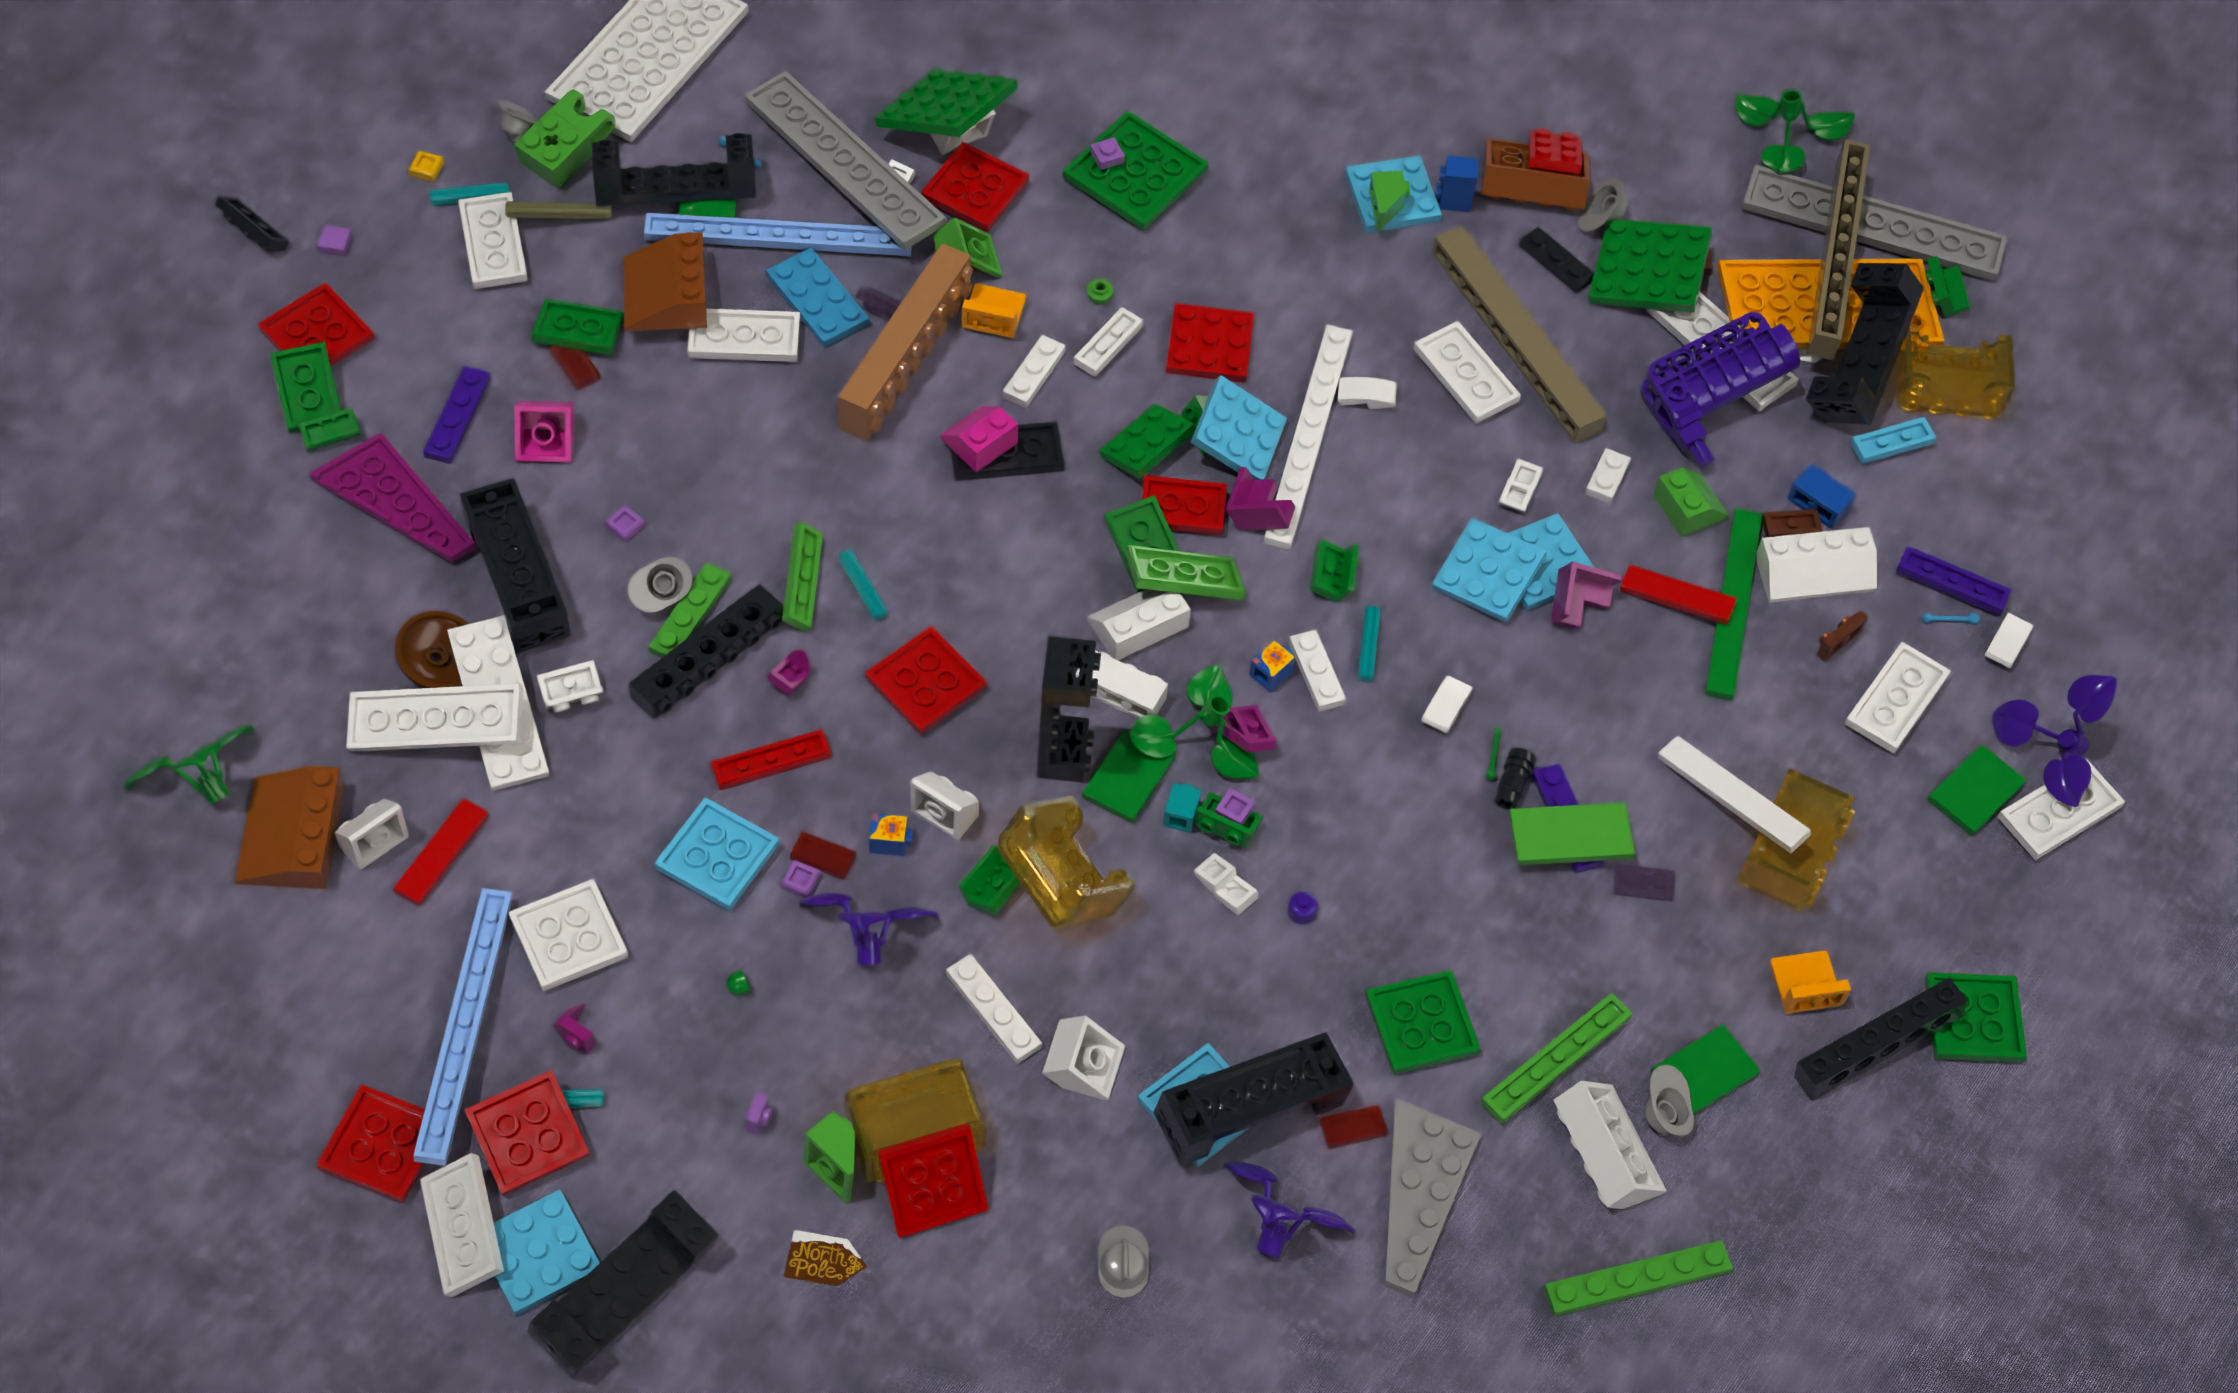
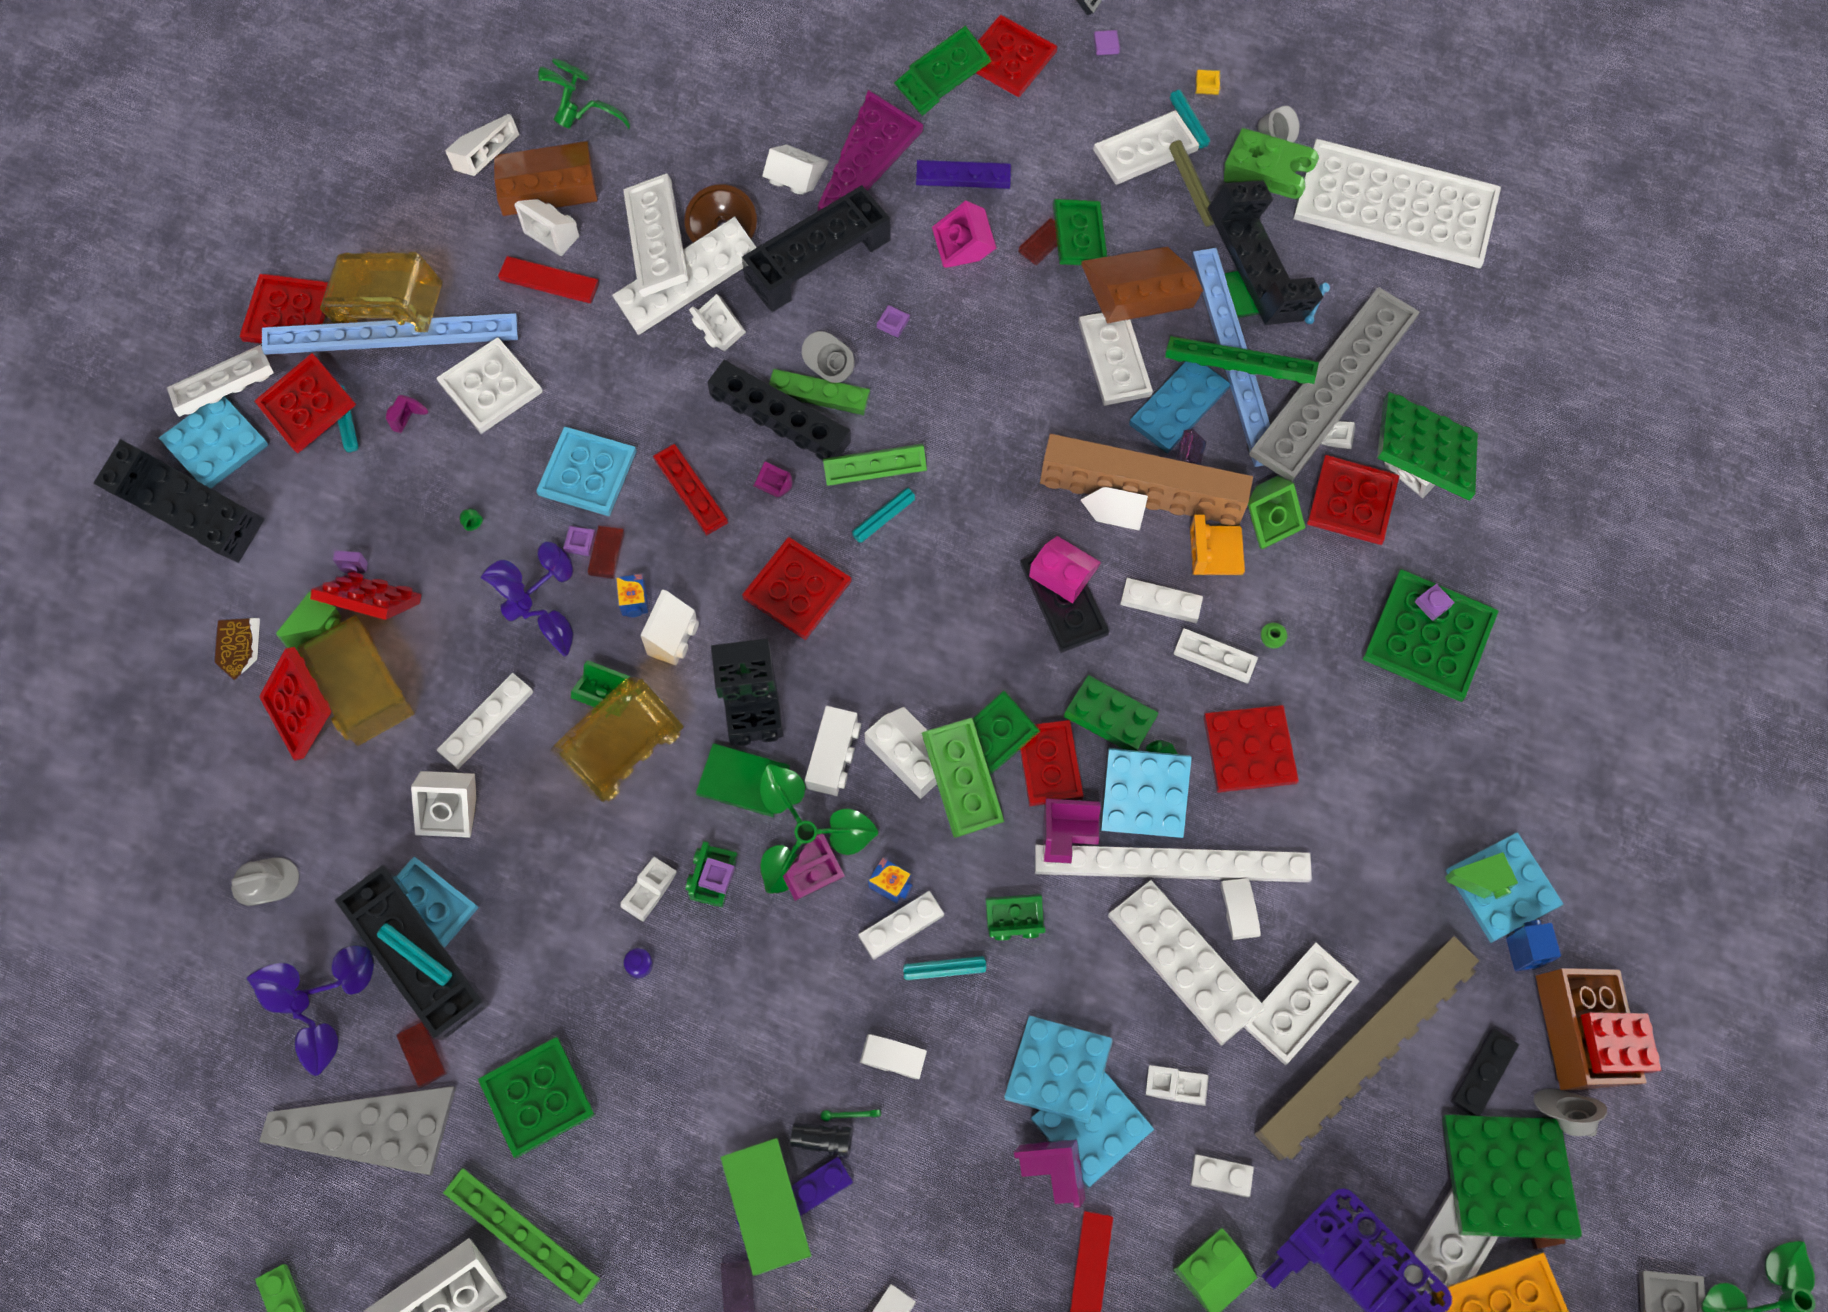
camera: 80 degrees right, 10 degrees up
teal brick [1163,782,1202,833] -> none
none -> red plate [310,572,422,620]
none -> clear yellow windscreen [320,252,443,332]
none -> teal axle [377,924,452,986]
none -> white slope [445,114,519,176]
none -> white slope [763,144,828,195]
none -> white sticker [1081,487,1148,530]
none -> white plate [1108,880,1265,1046]
none -> green plate [1165,336,1319,384]

